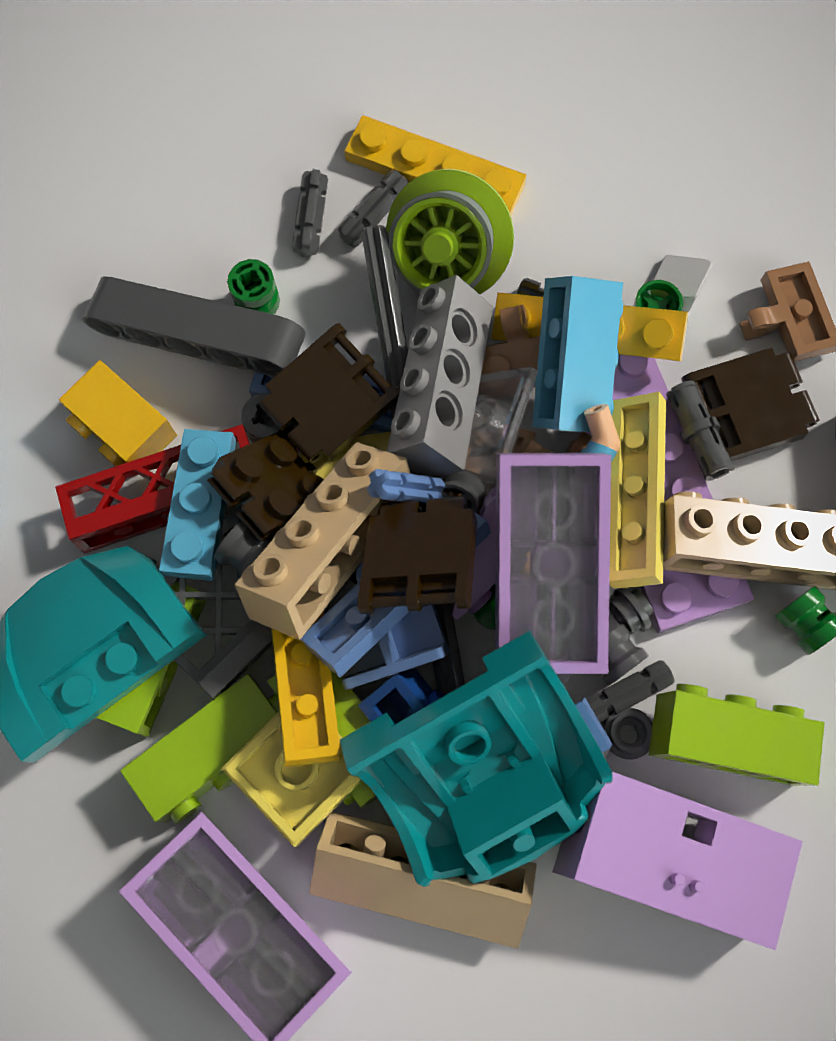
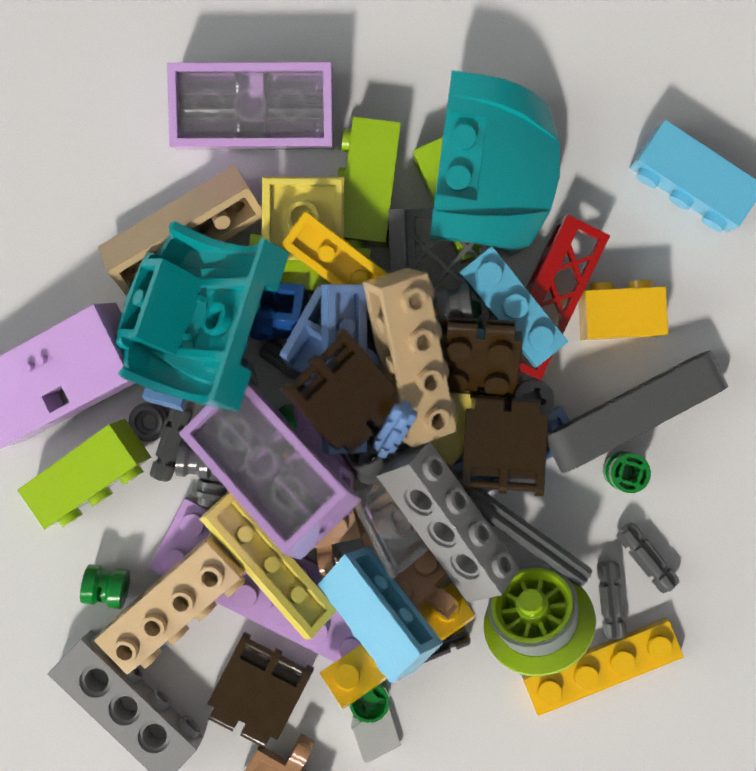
camera: 135 degrees right, 15 degrees up
light nougat arm [580,404,620,462] -> none
dark grey pin [666,381,735,481] -> none

